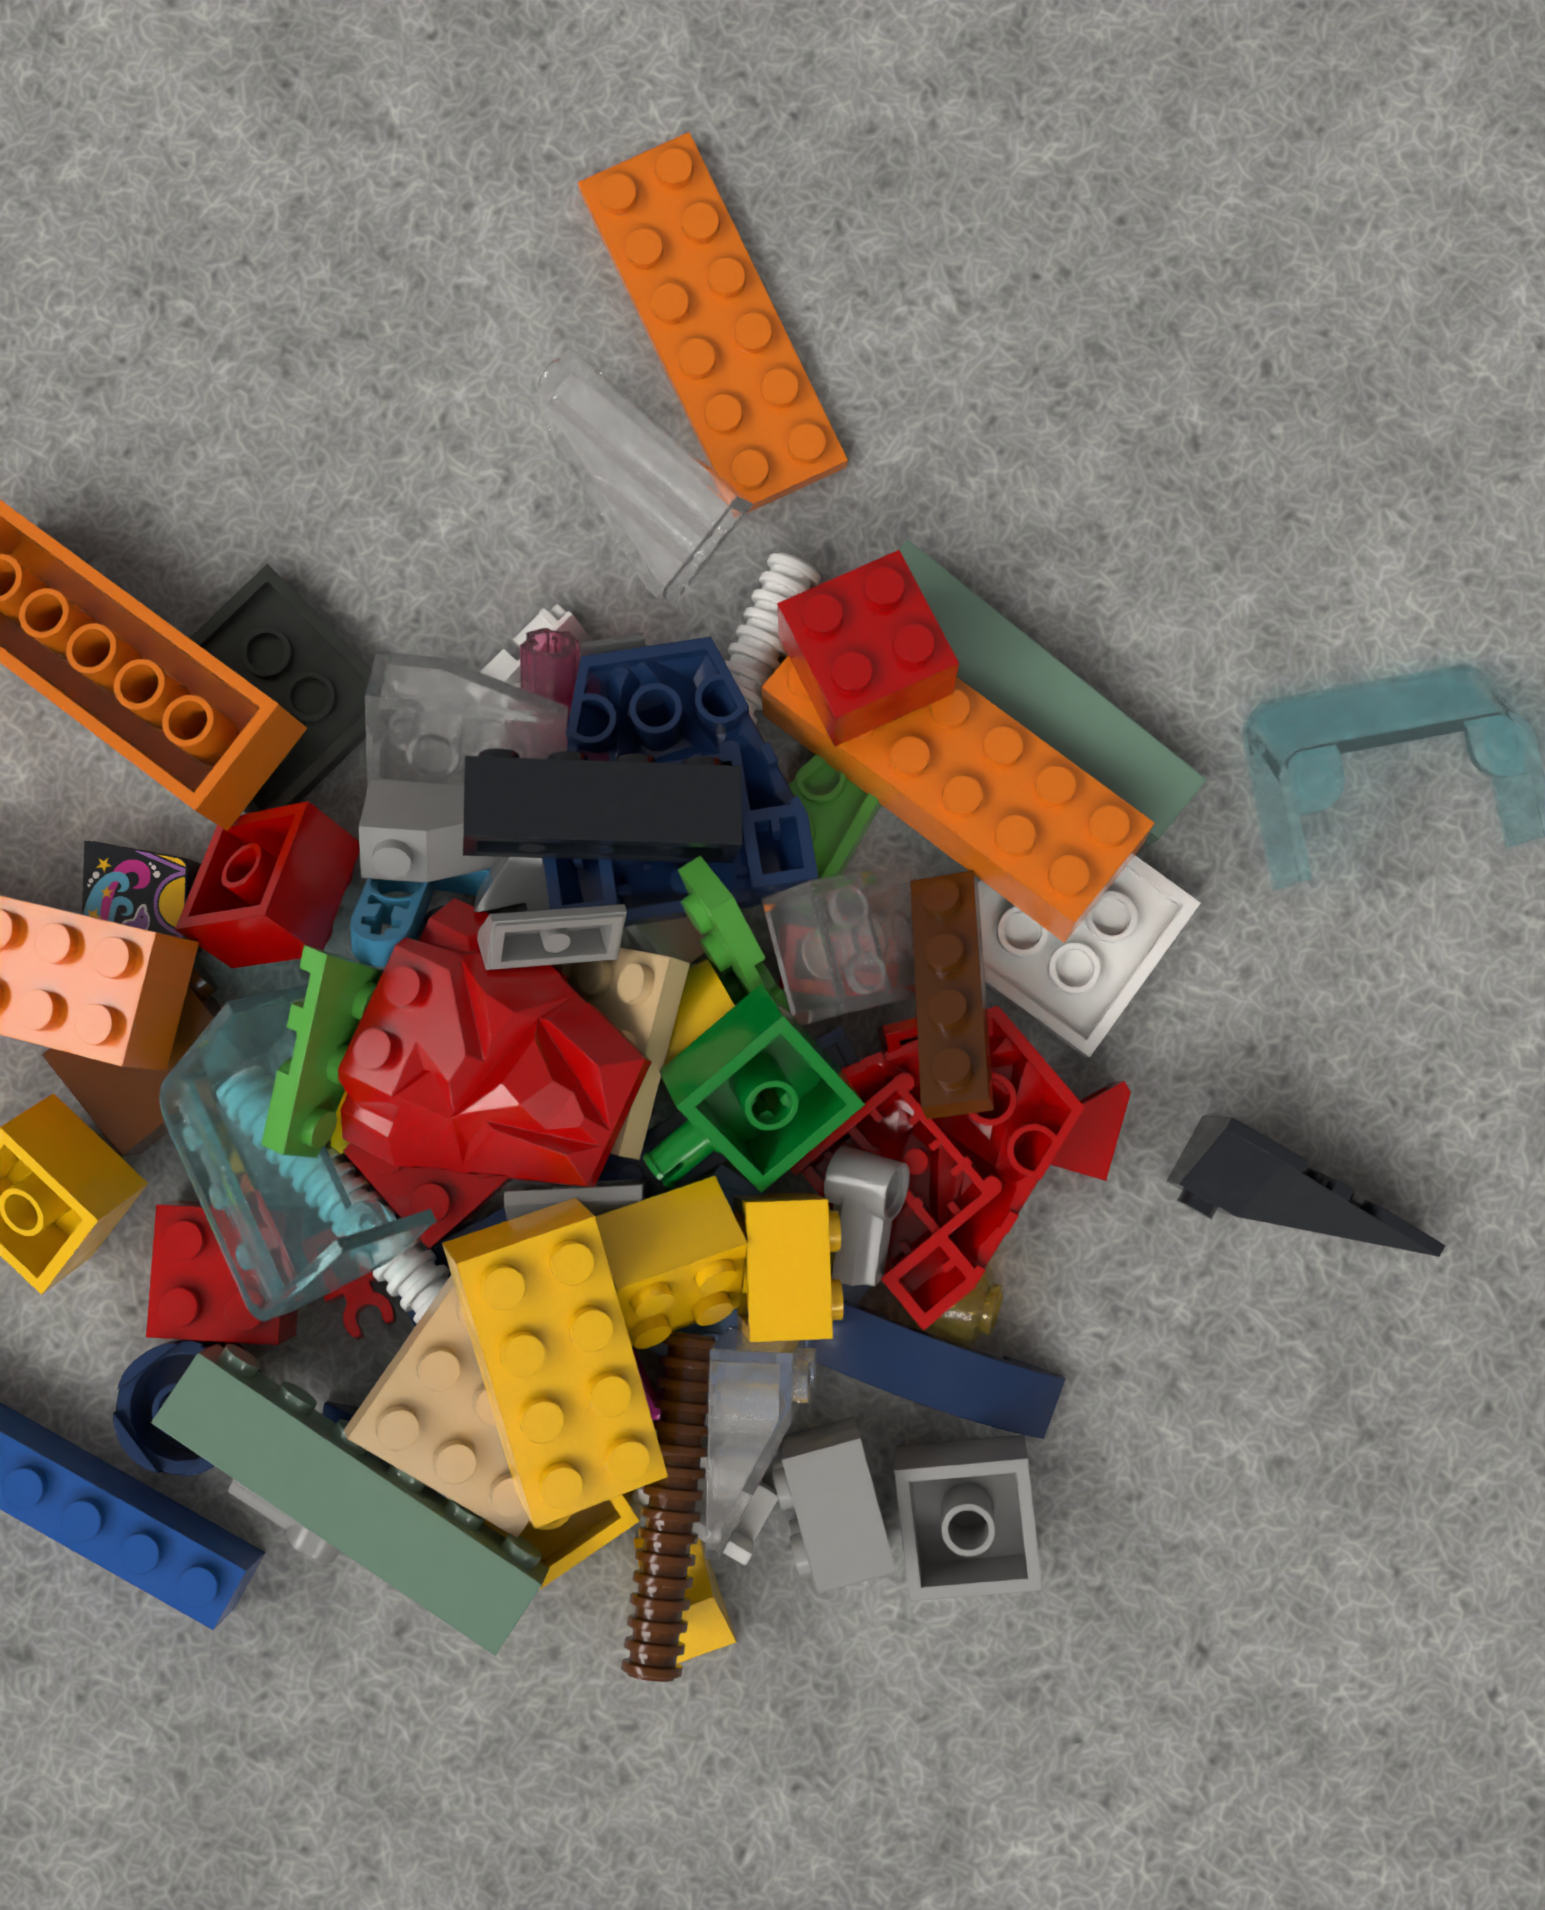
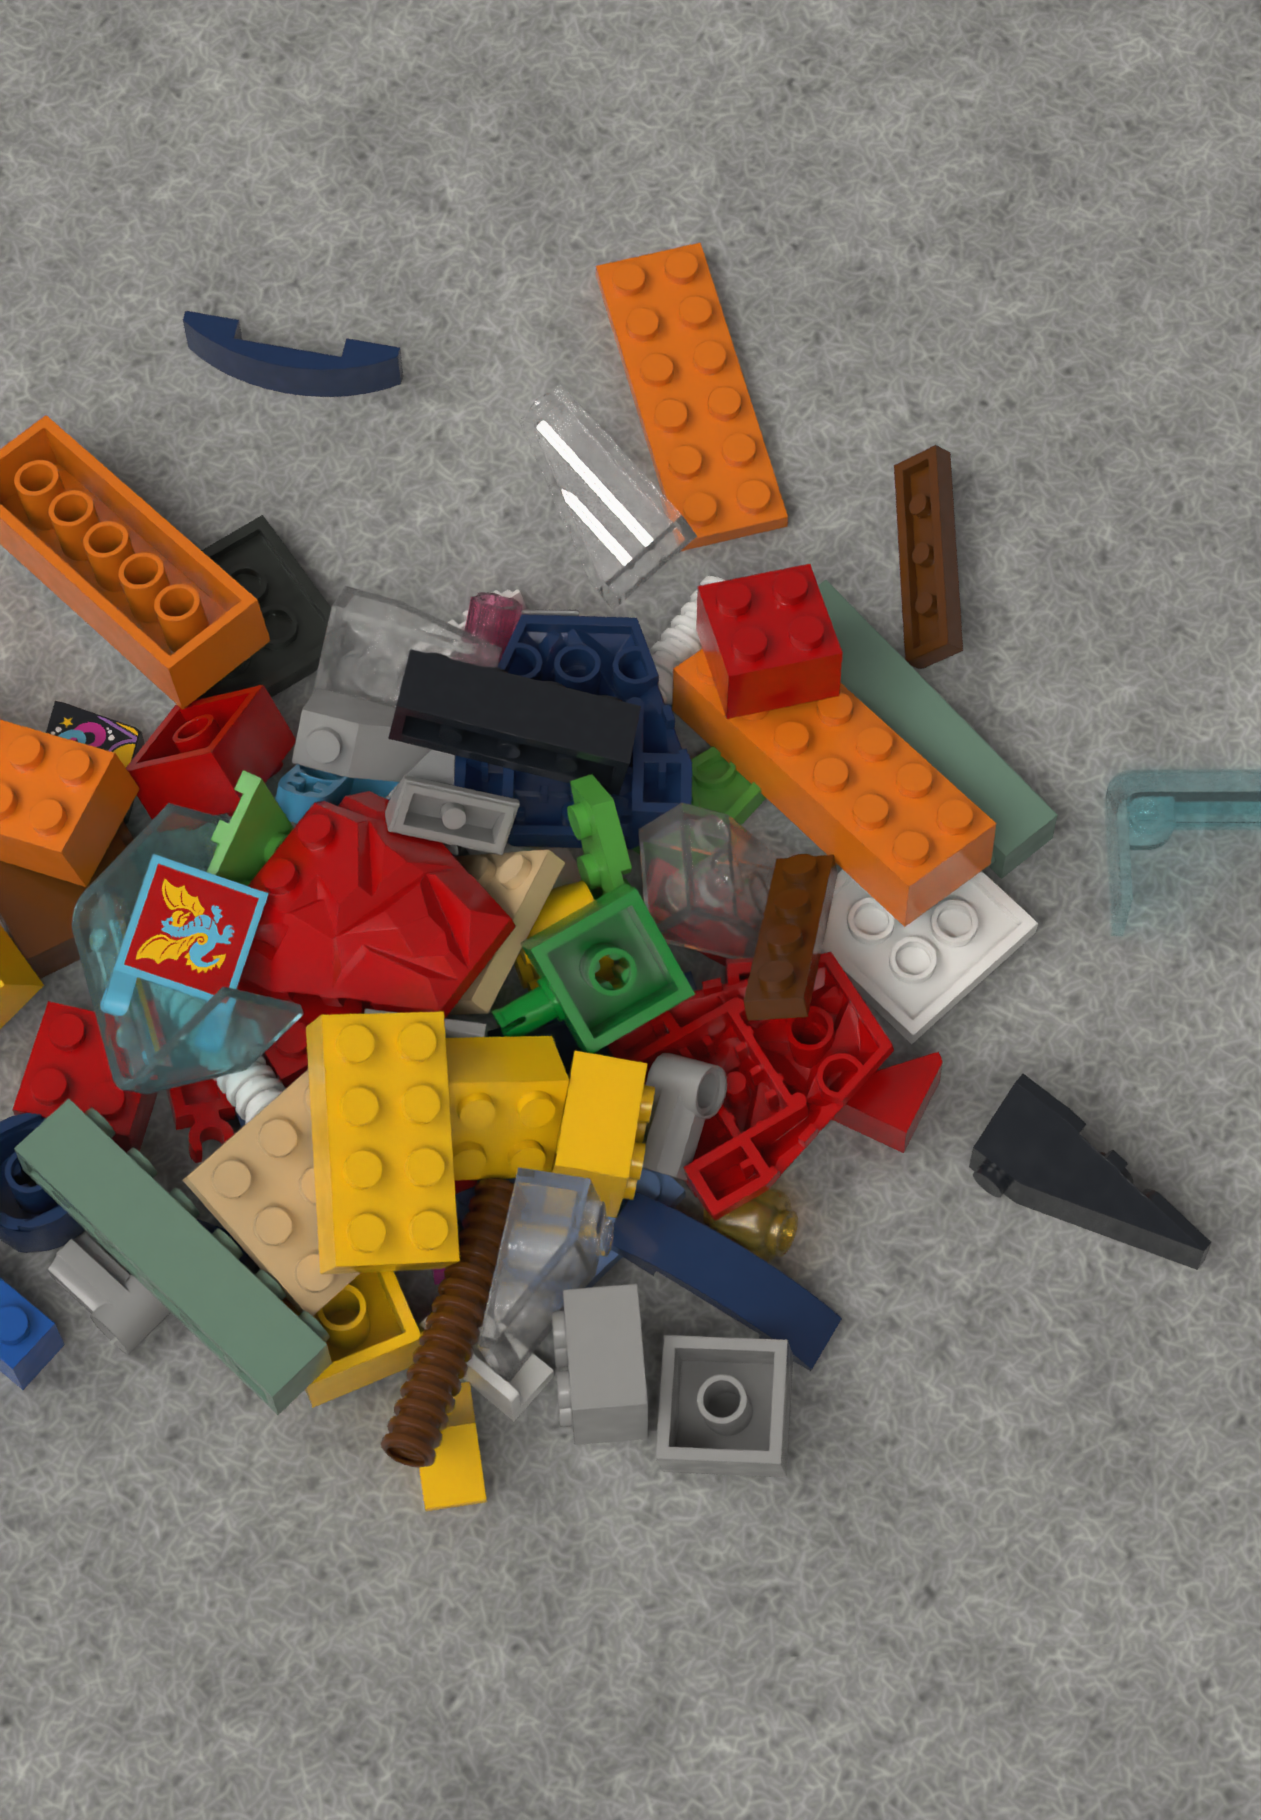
camera: 15 degrees right, 20 degrees down
none -> flag [100,854,269,1047]
none -> dark blue slope [183,311,403,397]
none -> reddish brown plate [894,445,963,669]

